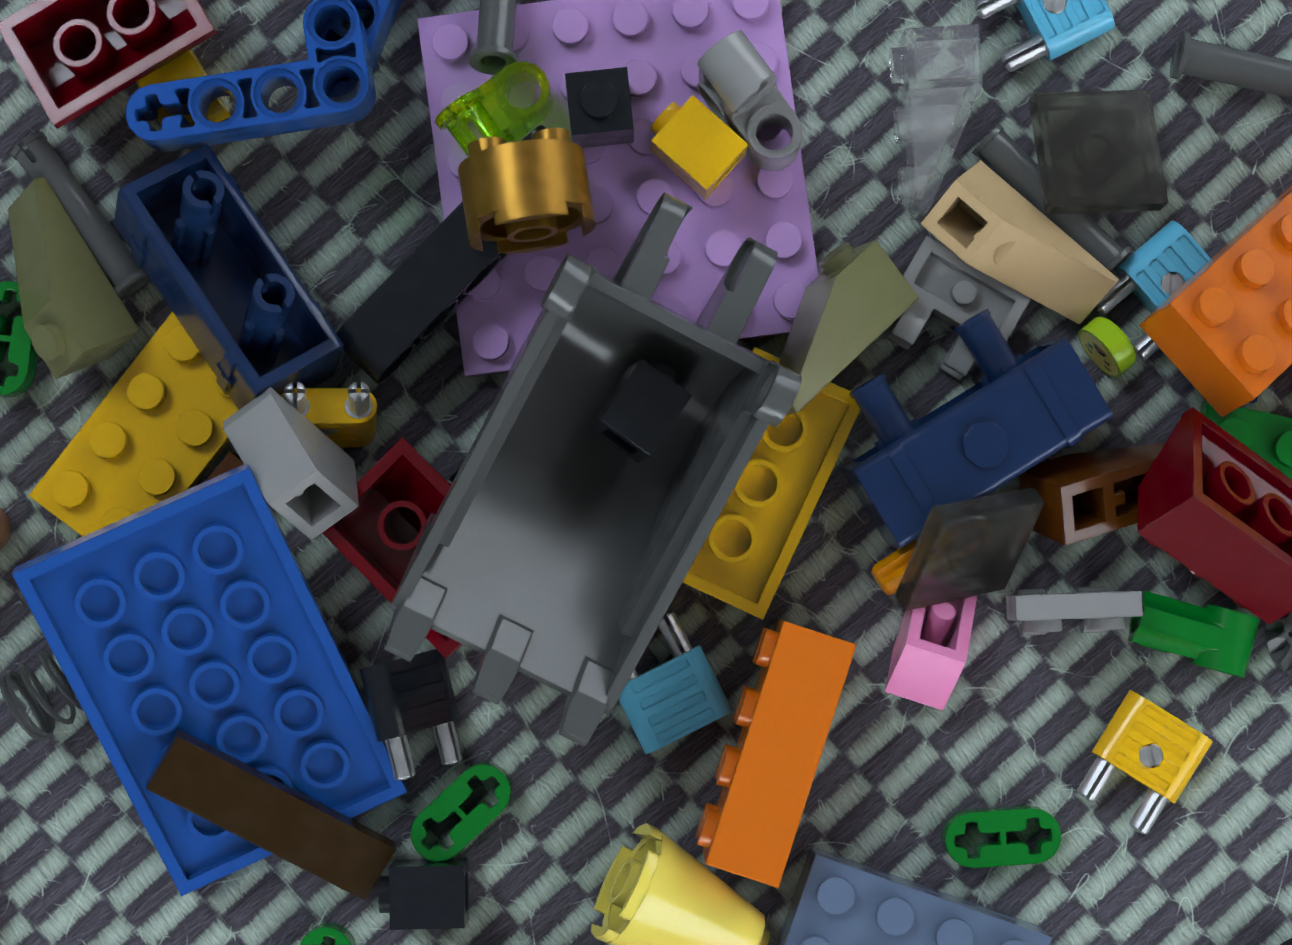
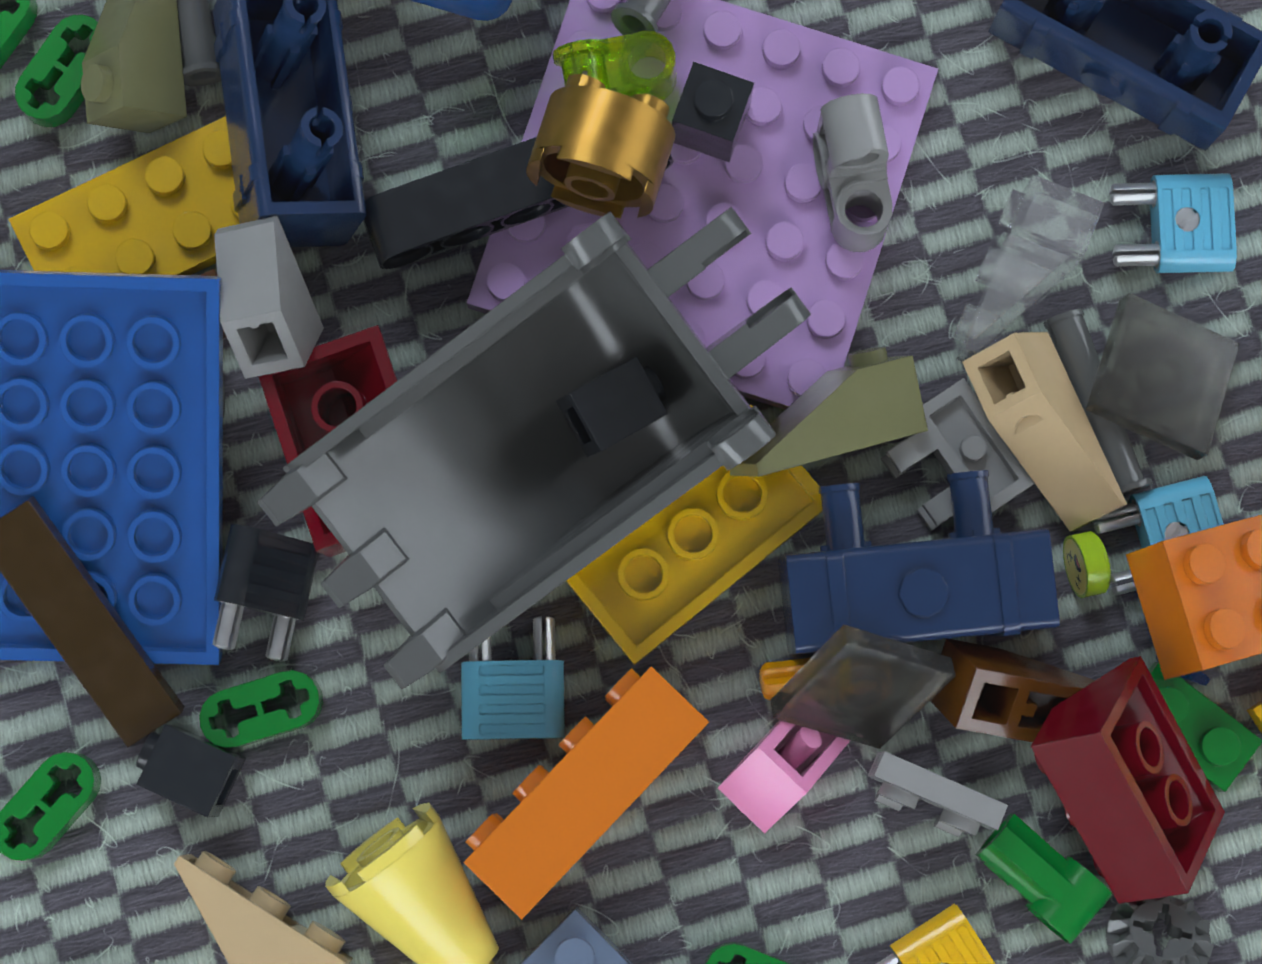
camera: 25 degrees right, 5 degrees down
yellow piece [281,382,377,447] -> none
yellow brick [650,95,748,200] -> none

